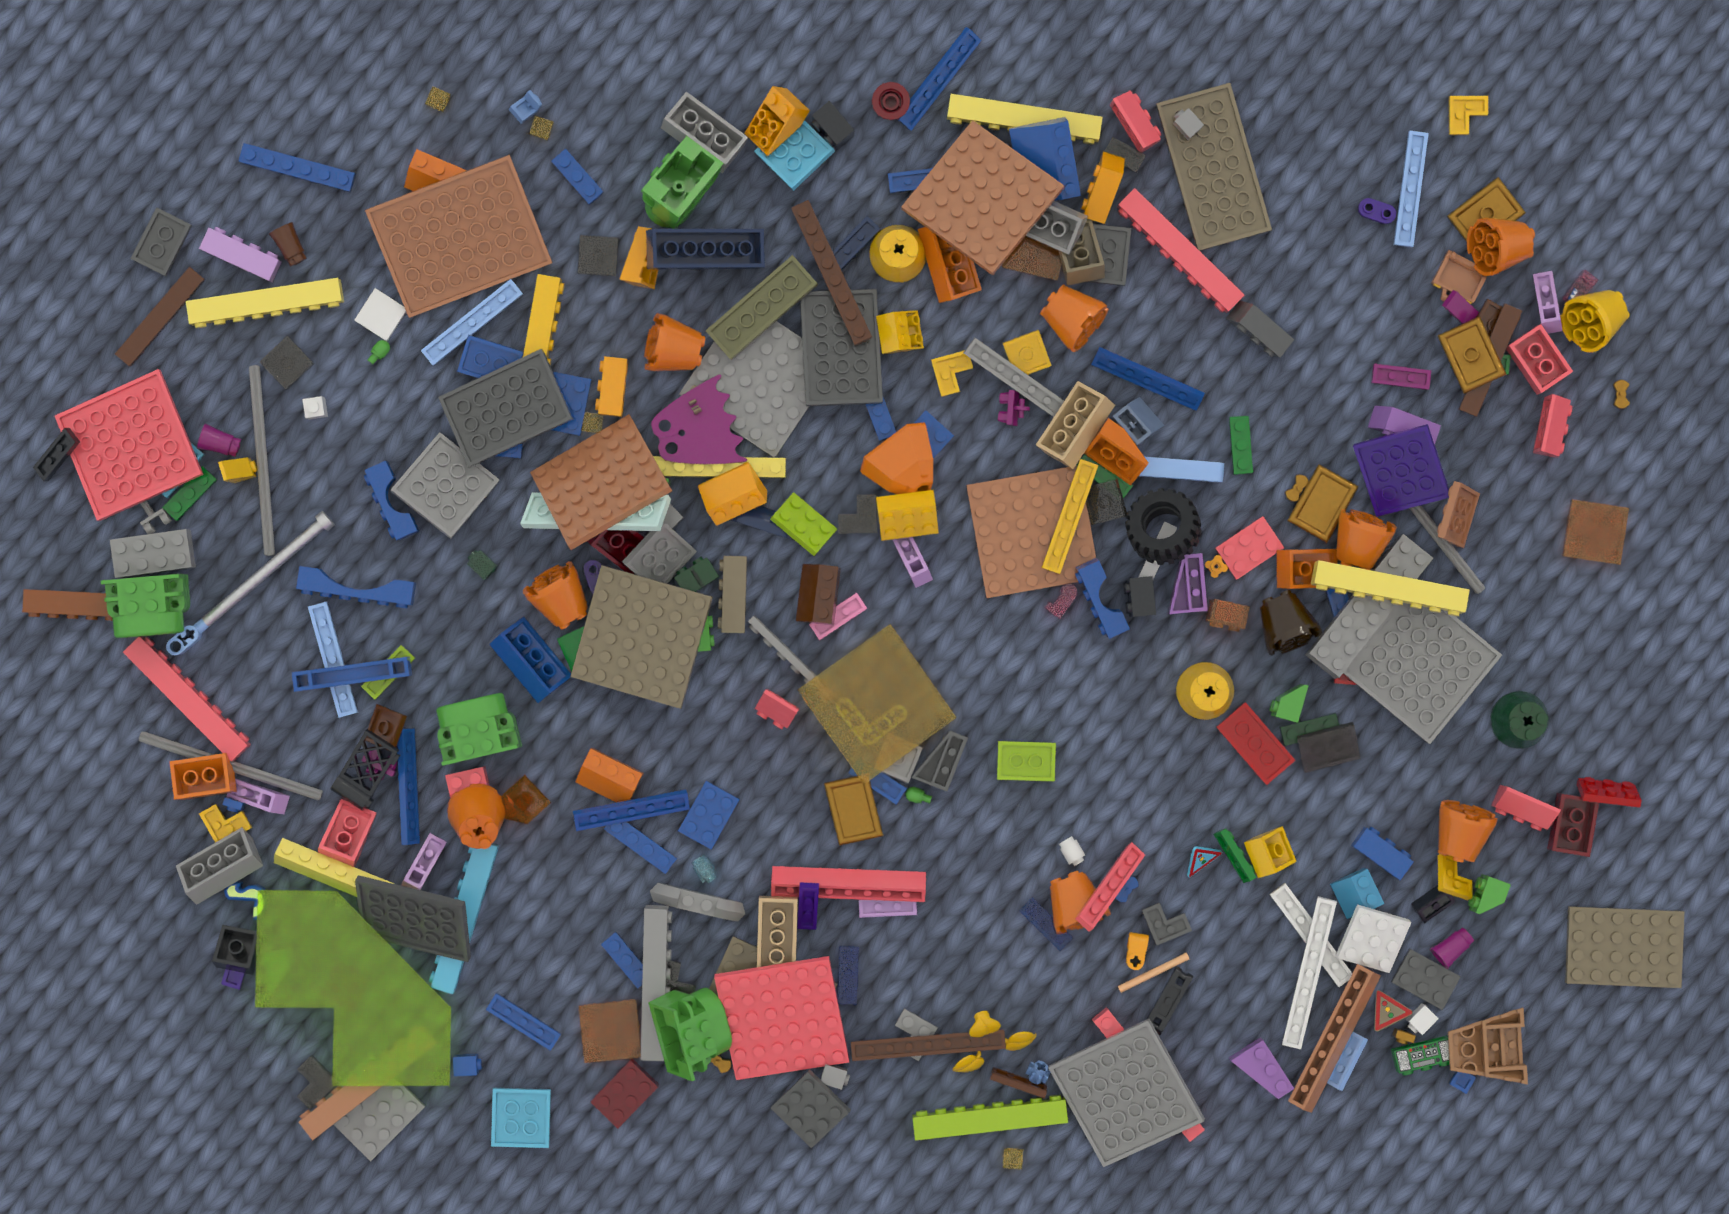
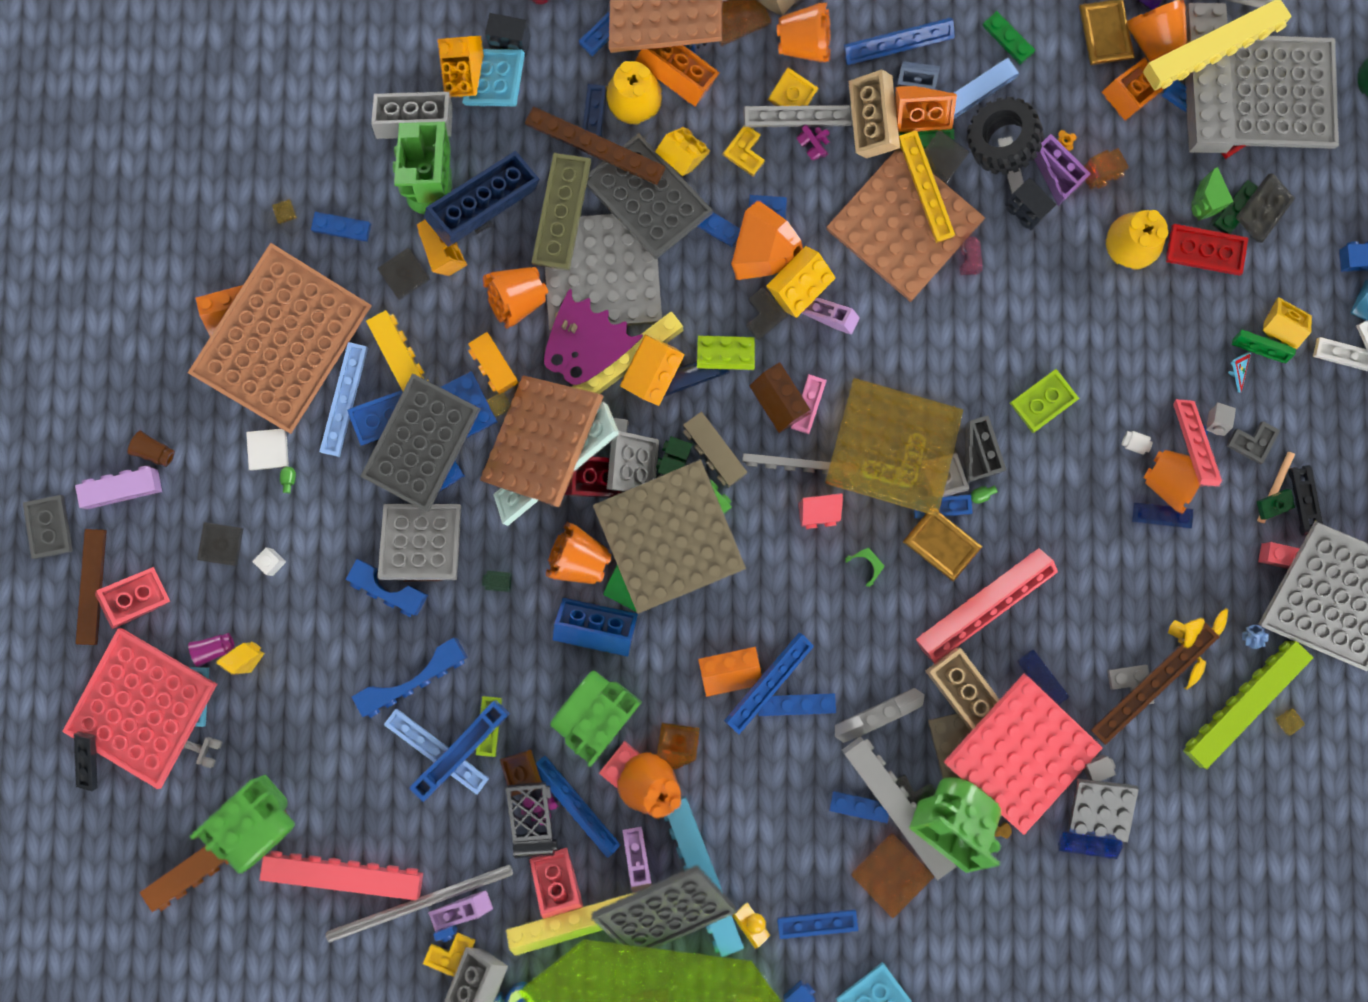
camera: 35 degrees left, 5 degrees down
light grey brick [110,529,196,578] -> none
green plate [162,466,217,521] -> none
flat silver piece [166,511,335,655] -> none
orange slope [169,753,237,800] -> none
light yellow brick [186,278,344,328] -> none
blue plate [239,143,356,192] -> none
light grey axle [249,365,275,556] -> none
clear yellow plate [425,86,451,112] -> none
medium blue bracket [509,90,542,124] -> none
plate [583,560,602,594] -> none
dark red brick [590,1058,659,1129] -> none
blue plate [678,781,740,850] -> none
clear light blue brick [691,854,718,884] -> none
dark purple plate [797,882,819,930] -> none
lavender tile [859,900,917,918] -> none
reddish brown tile [990,1067,1047,1098] -> none
blue arch [1075,558,1130,639] -> none
light orange piece [1126,932,1149,970] -> none
coral plate [1215,516,1284,580] -> none
dark brown cone [1260,590,1322,656] -> none
pearl gold piece [1285,475,1309,502] -> none
none -> coral slope [95,567,170,629]
none -> yellow tile [732,903,770,948]
none -> bright green helmet [845,548,885,587]
none -> clear blue plate [1058,832,1123,859]
none -> light grey brick [1206,402,1236,436]
none -> dark green plate [1257,489,1295,520]

